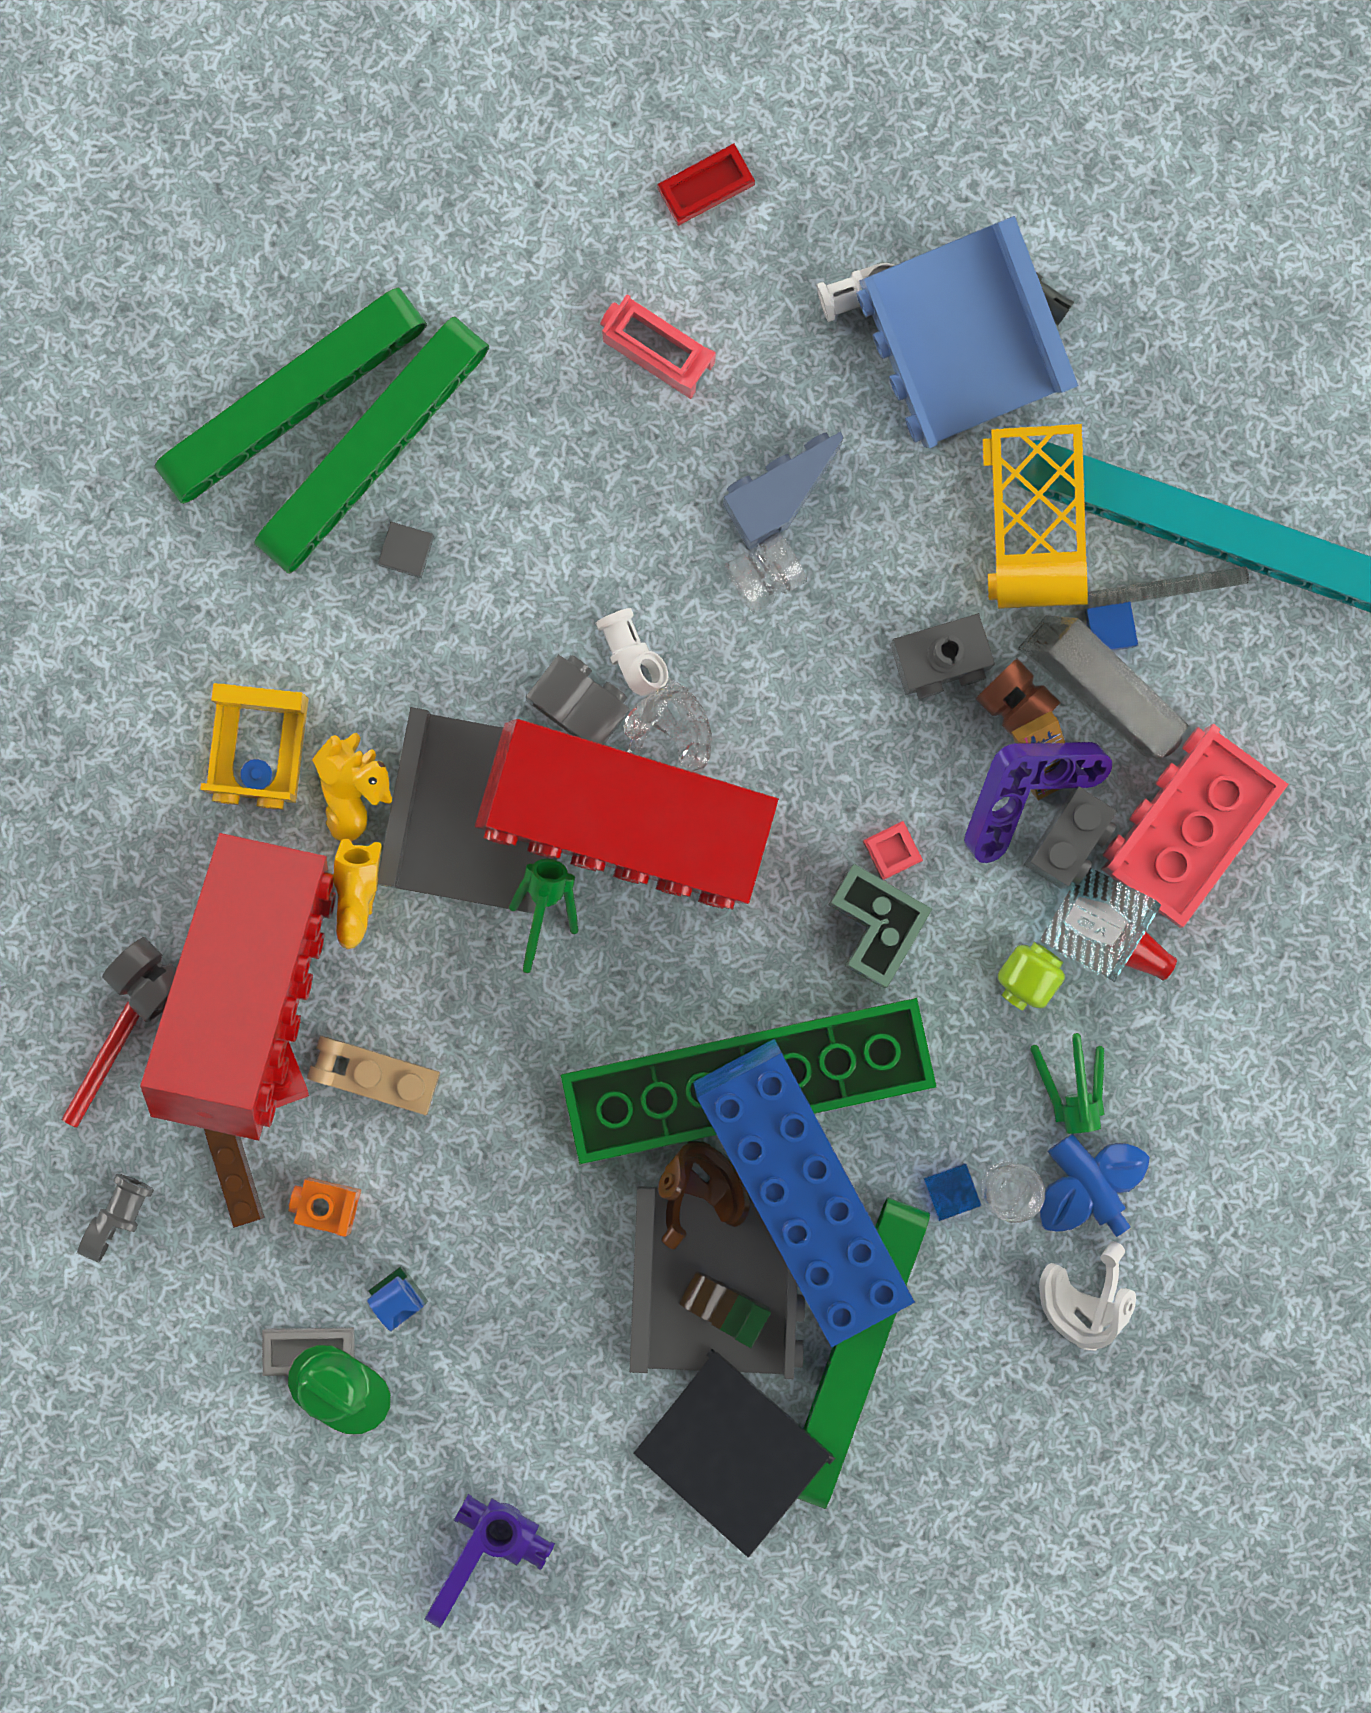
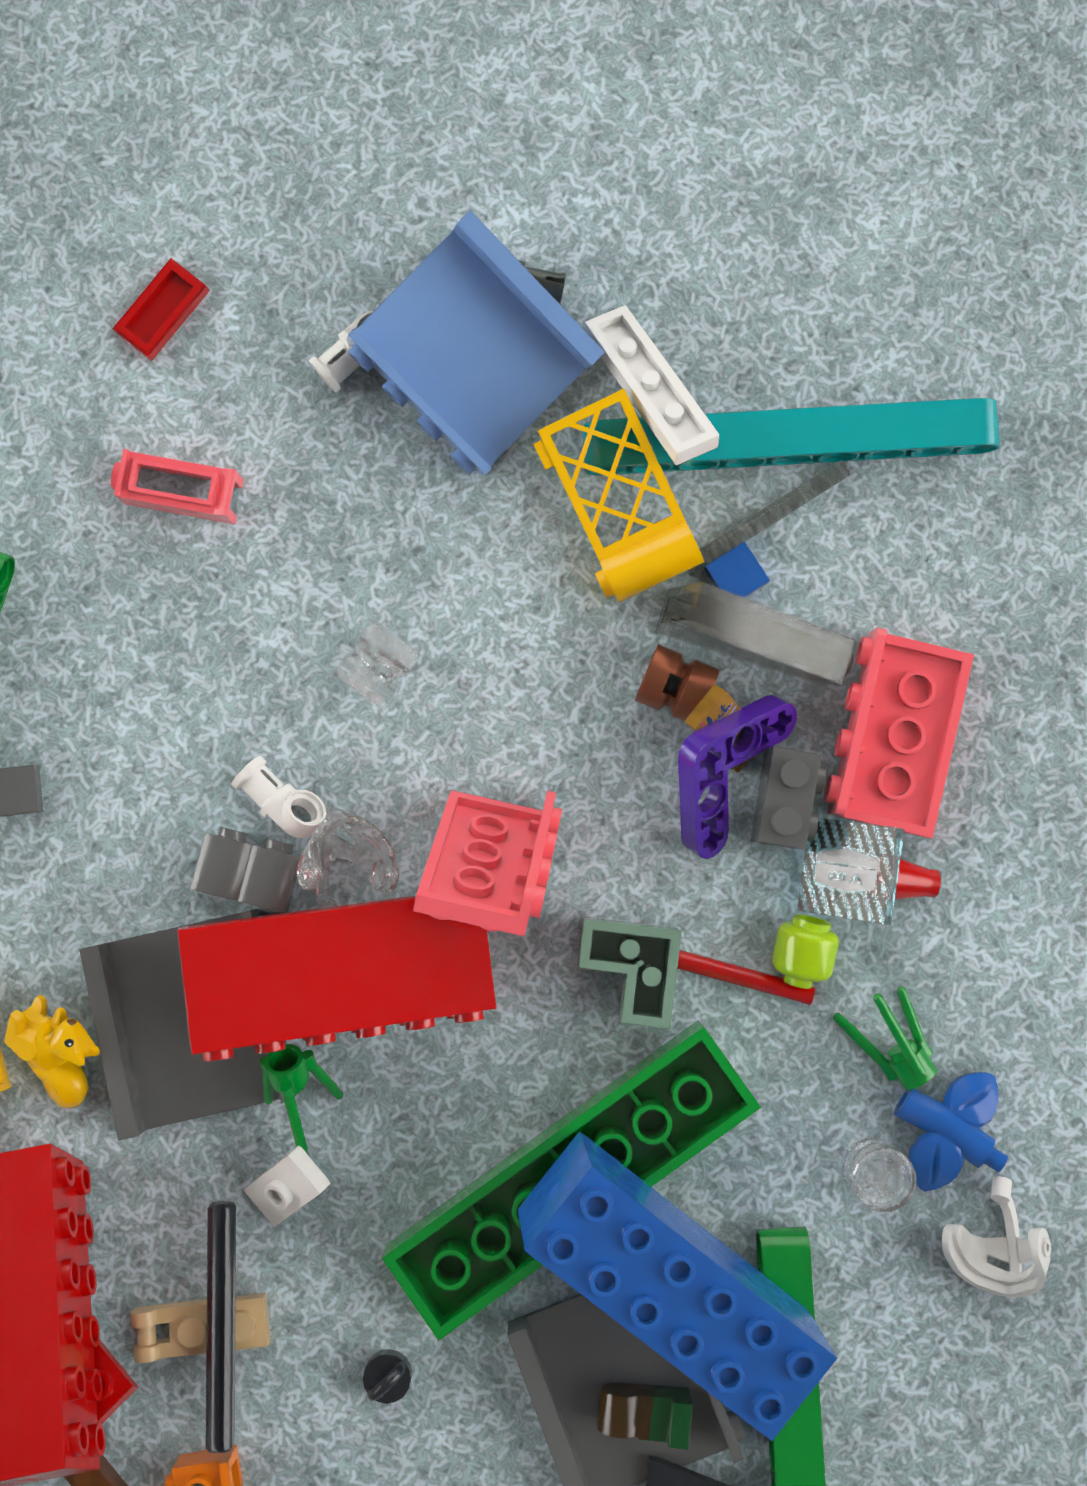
camera: 25 degrees left, 0 degrees up
yellow animal [334,839,382,949] -> none
reddish brown helmet [658,1141,750,1250] -> none
sand blue slope [723,432,844,550] -> none
coral tile [863,821,923,880] -> none
dark grey brick [890,613,995,699] -> none
clear blue tile [923,1163,982,1221] -> none
none -> black axle [205,1201,236,1453]
none -> white plate [243,1146,331,1227]
none -> black tile [363,1349,412,1404]
none -> coral bracket [413,790,562,936]
none -> white plate [585,305,719,465]
none -> red bar [677,950,815,1005]

